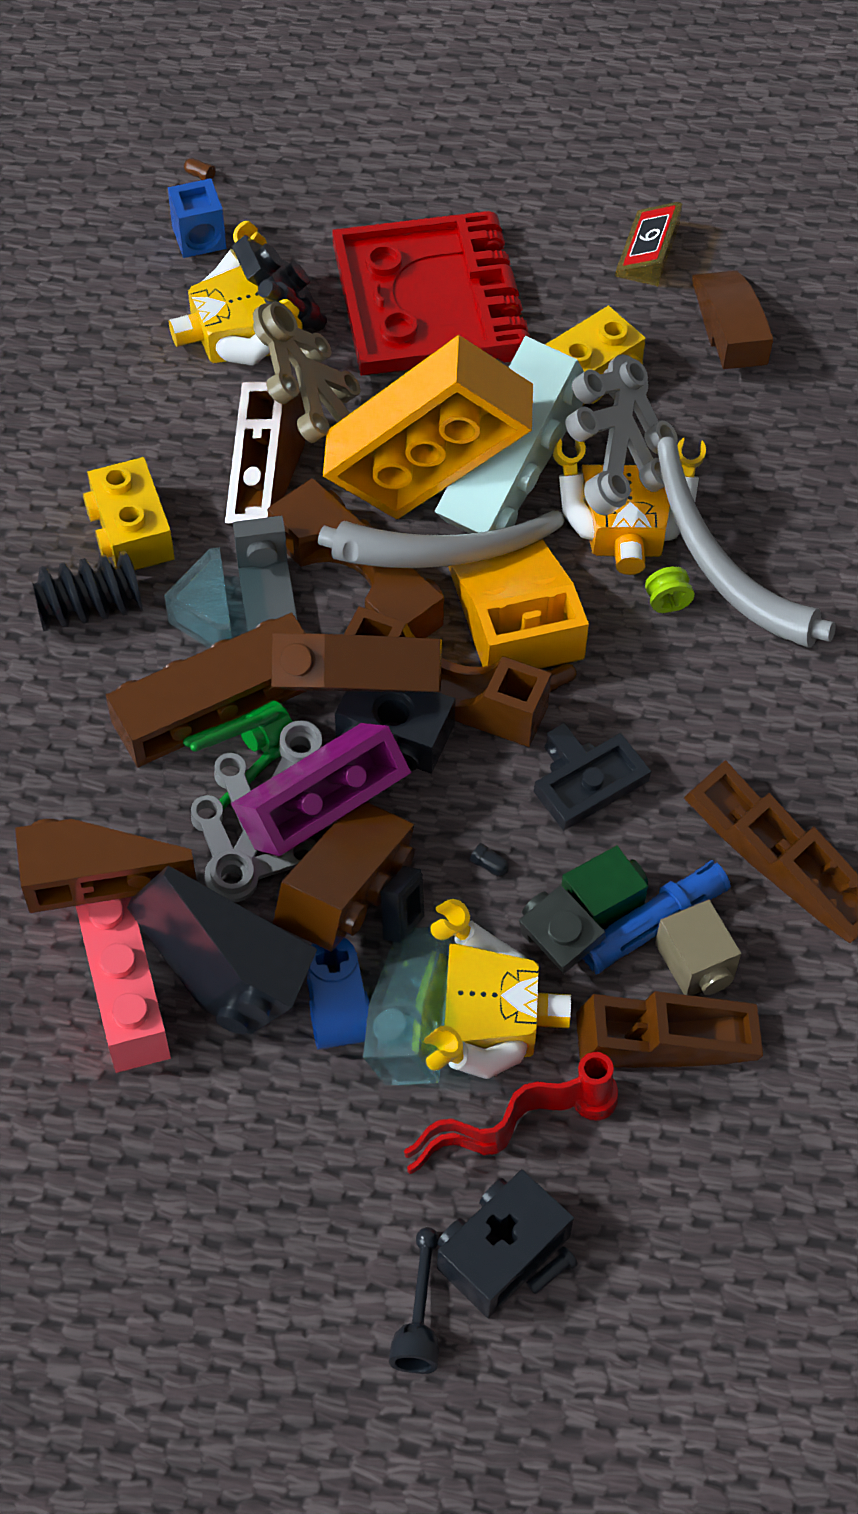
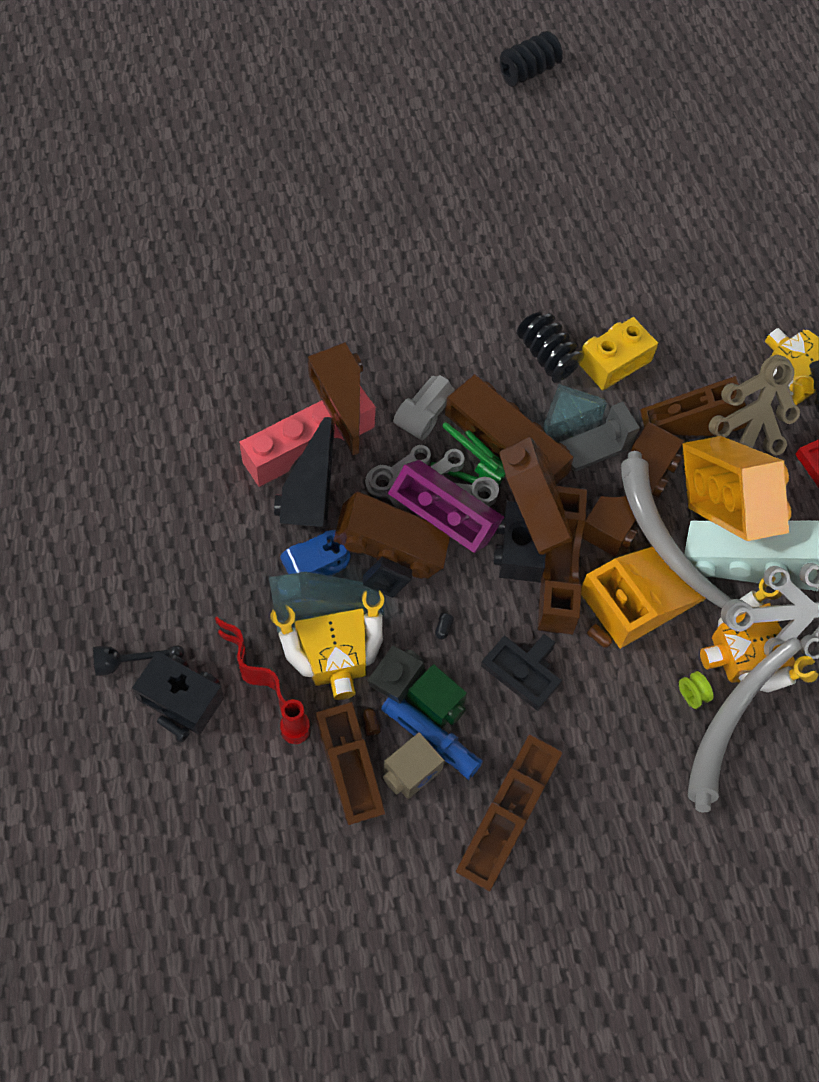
camera: 70 degrees right, 5 degrees up
none -> reddish brown piece [363,708,381,736]
none -> light grey piece [393,375,455,441]

